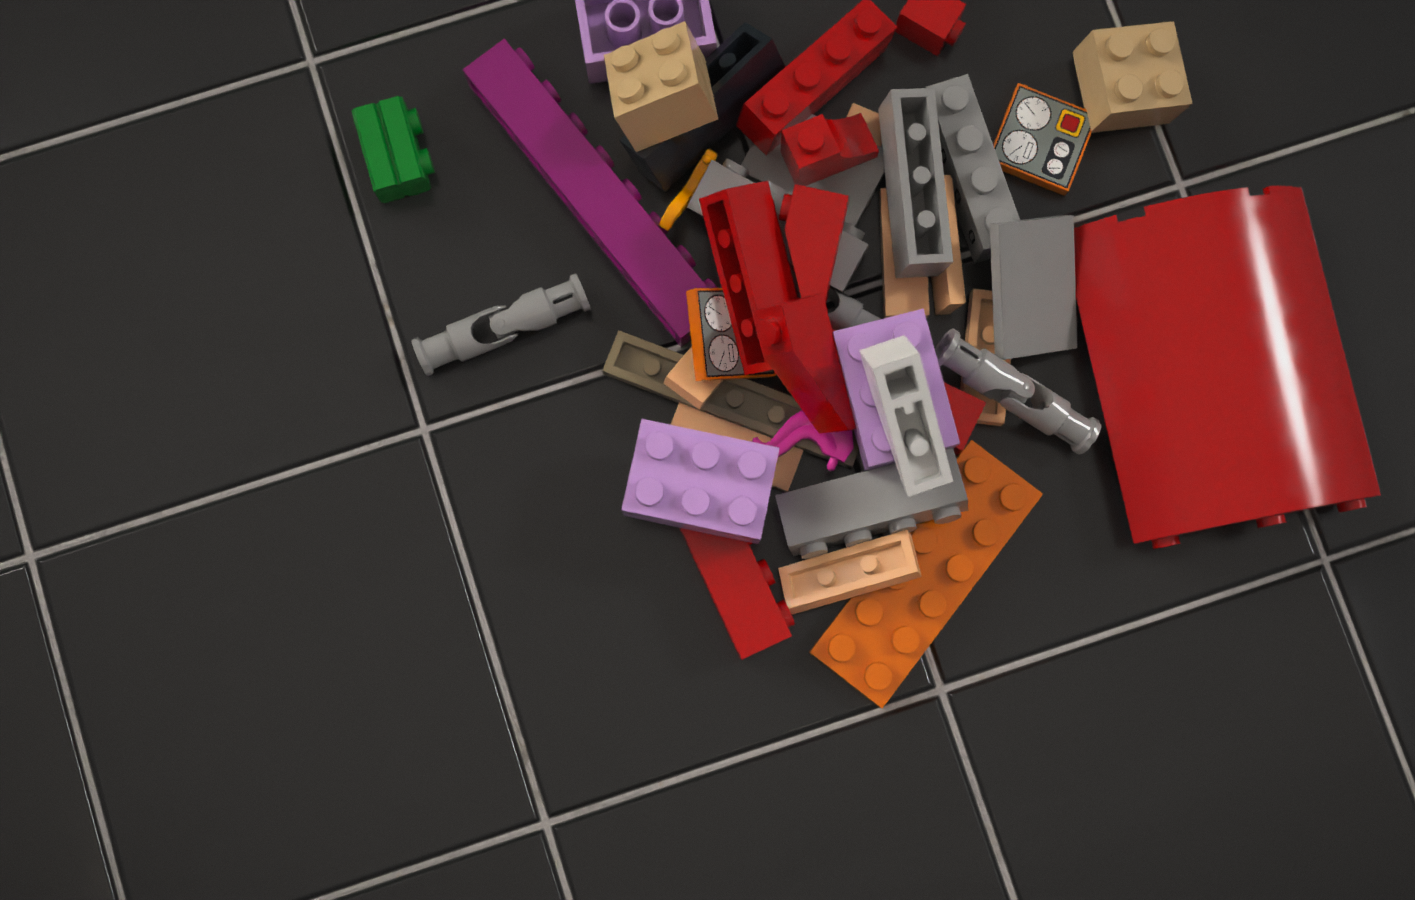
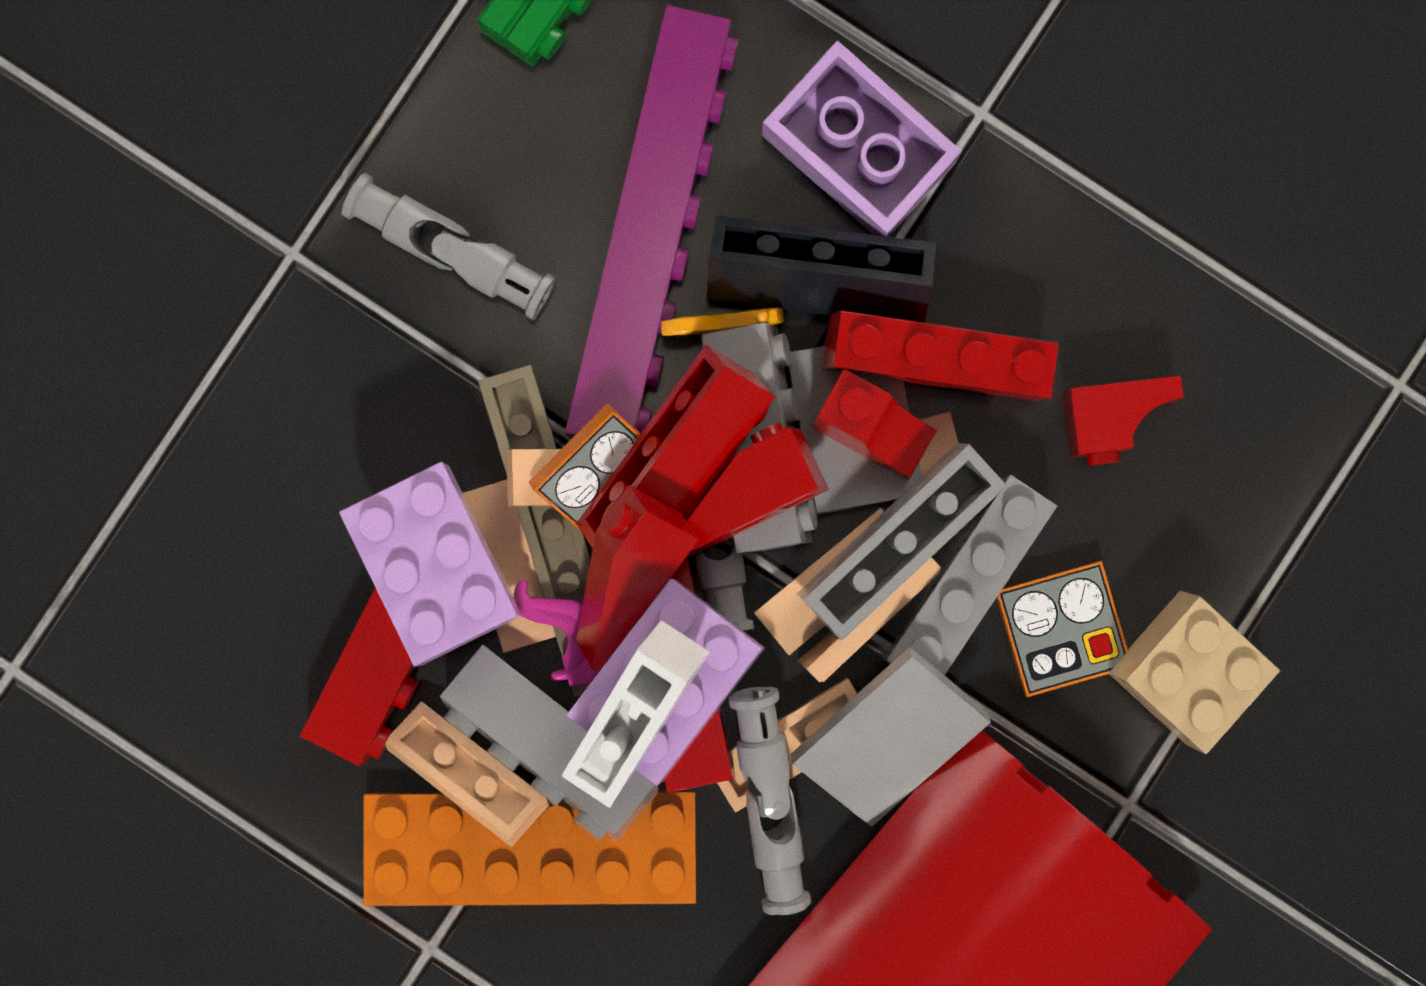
camera: 55 degrees right, 5 degrees up
tan brick [604,21,718,152] -> none

